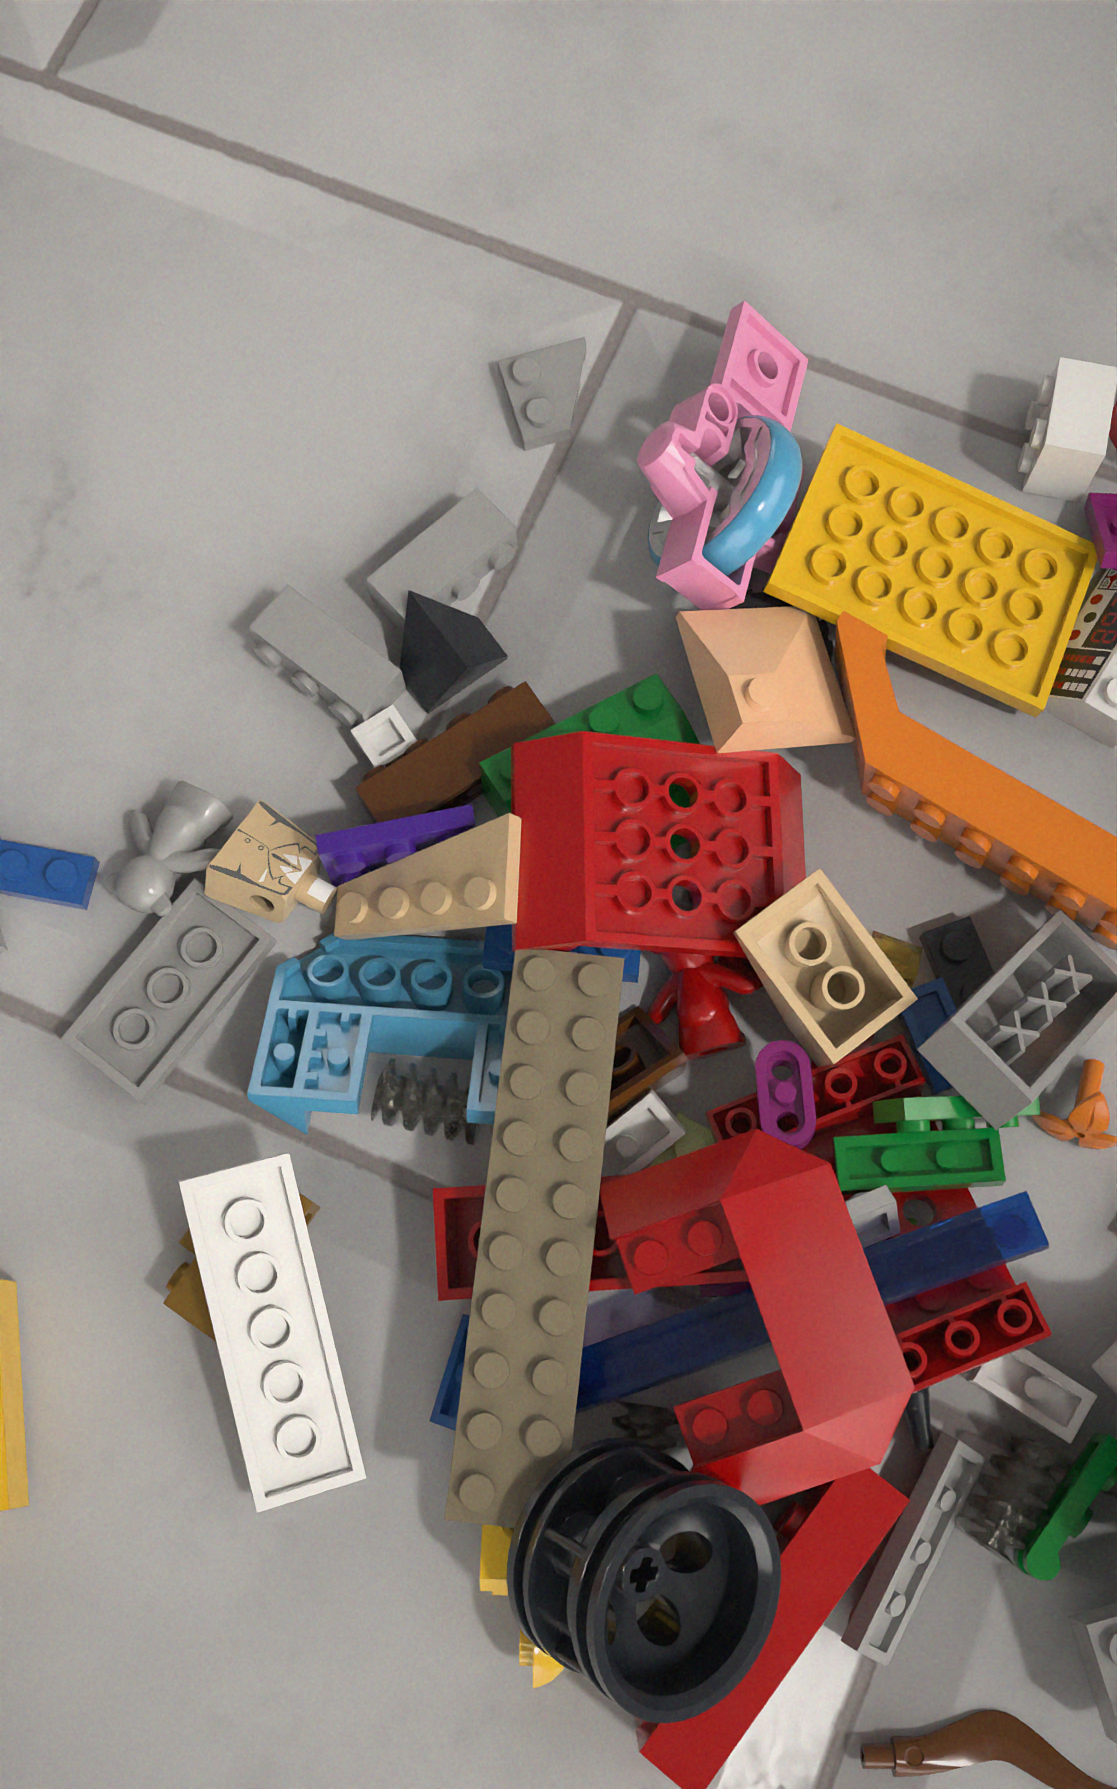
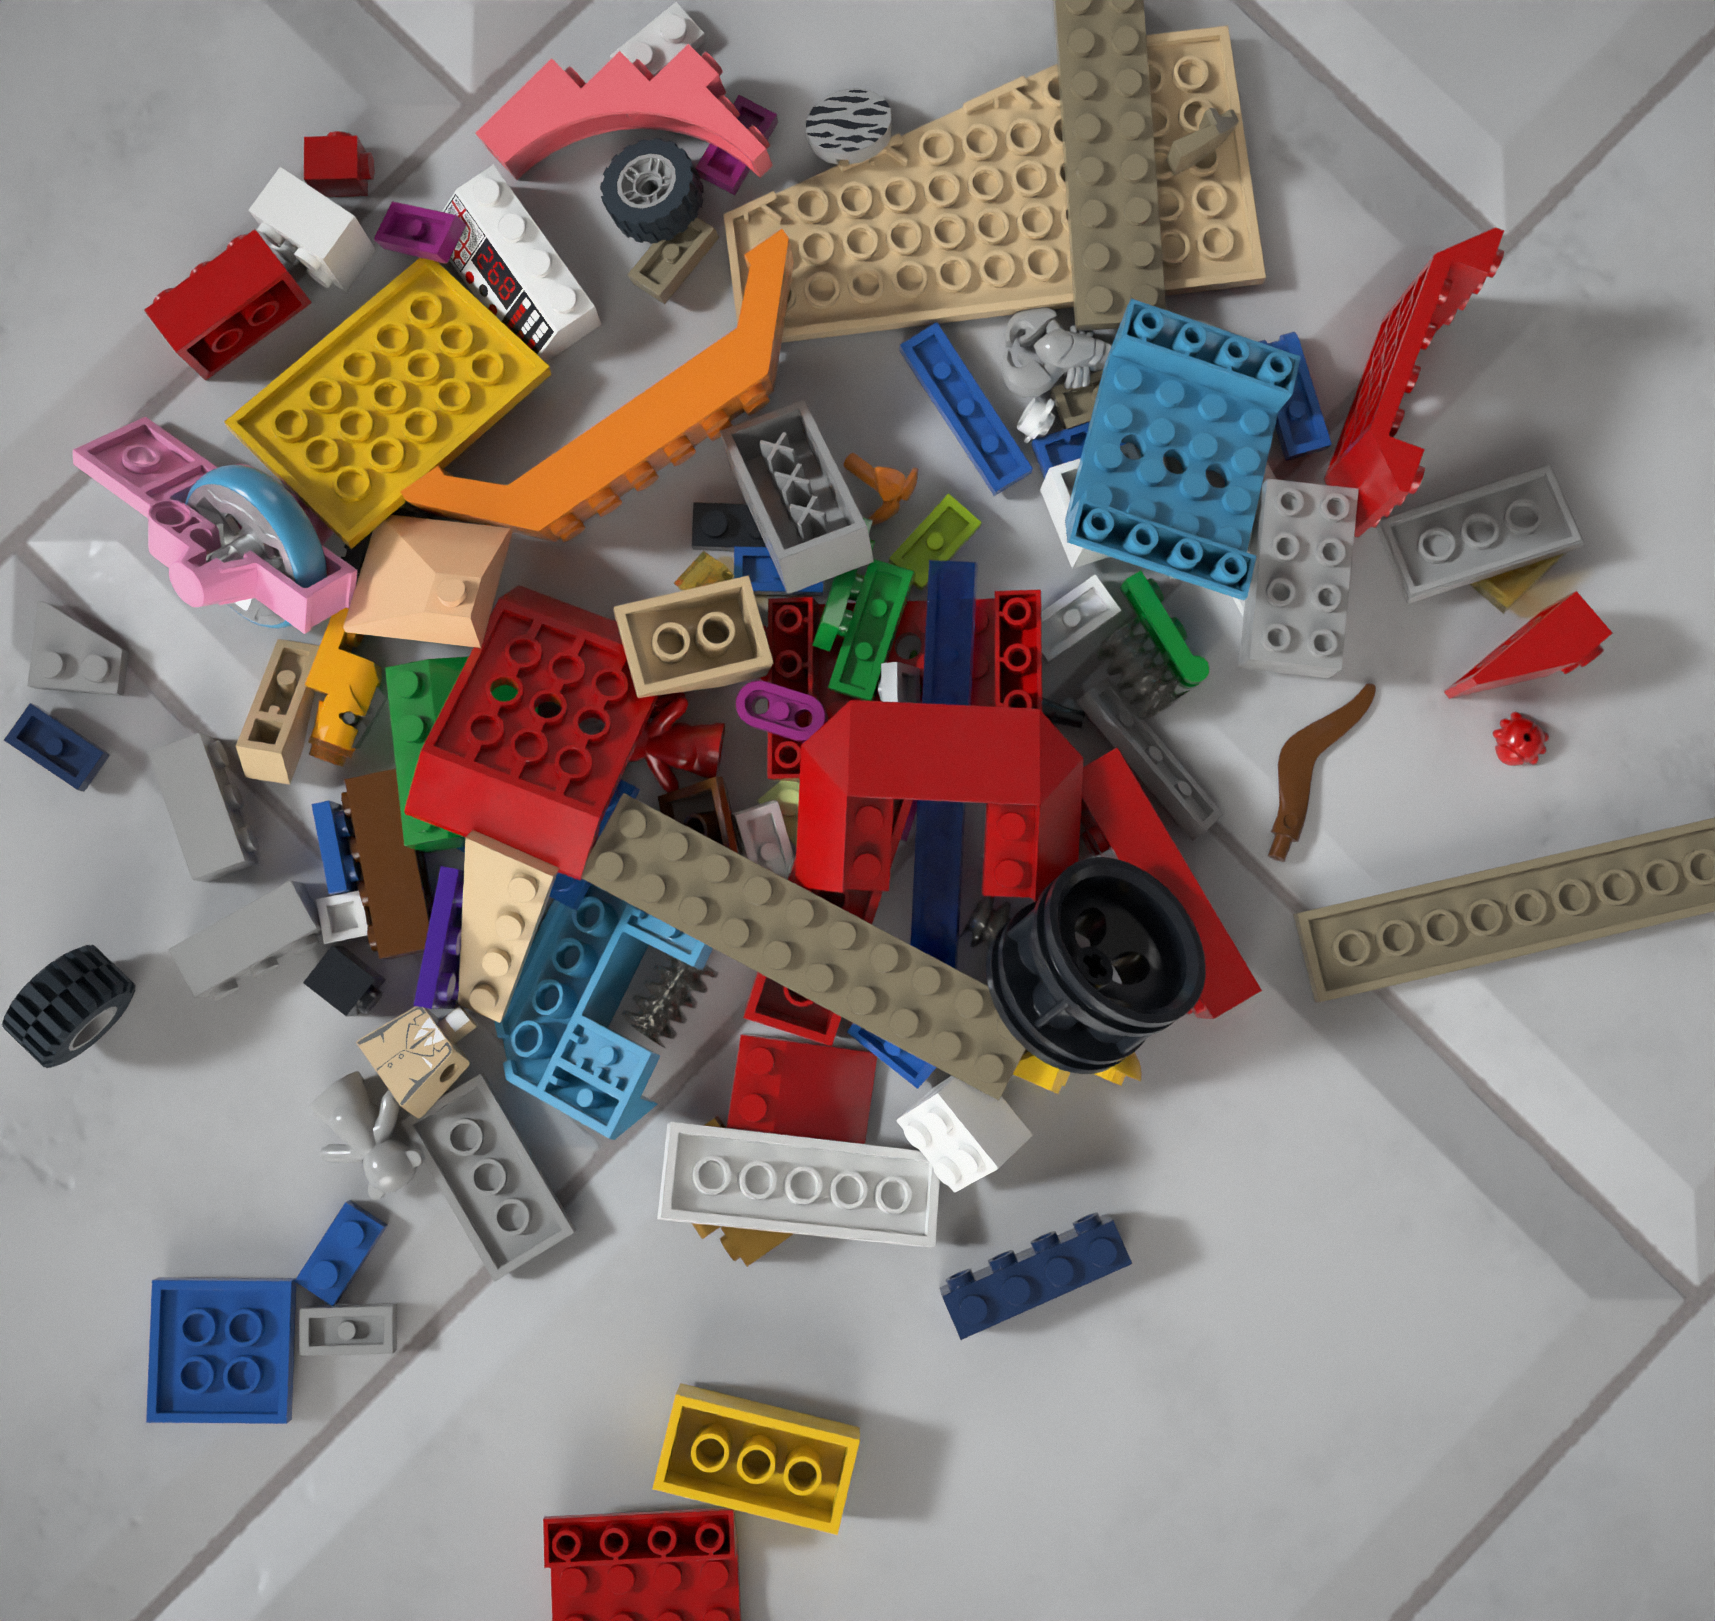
camera: 75 degrees left, 10 degrees up
black slope [400,590,508,714] -> none
none -> black wheel [2,945,136,1068]
none -> dark blue plate [4,703,110,792]
none -> red brick [144,229,312,381]
none -> tan slope [236,639,320,785]
none -> black brick [303,946,386,1017]
none -> light orange plate [305,608,387,767]
none -> blue plate [311,800,361,895]
none -> red slope [727,1033,877,1144]
none -> lime plate [888,493,982,591]
none -> white brick [896,1076,1033,1193]
none -> dark blue brick [939,1212,1132,1340]

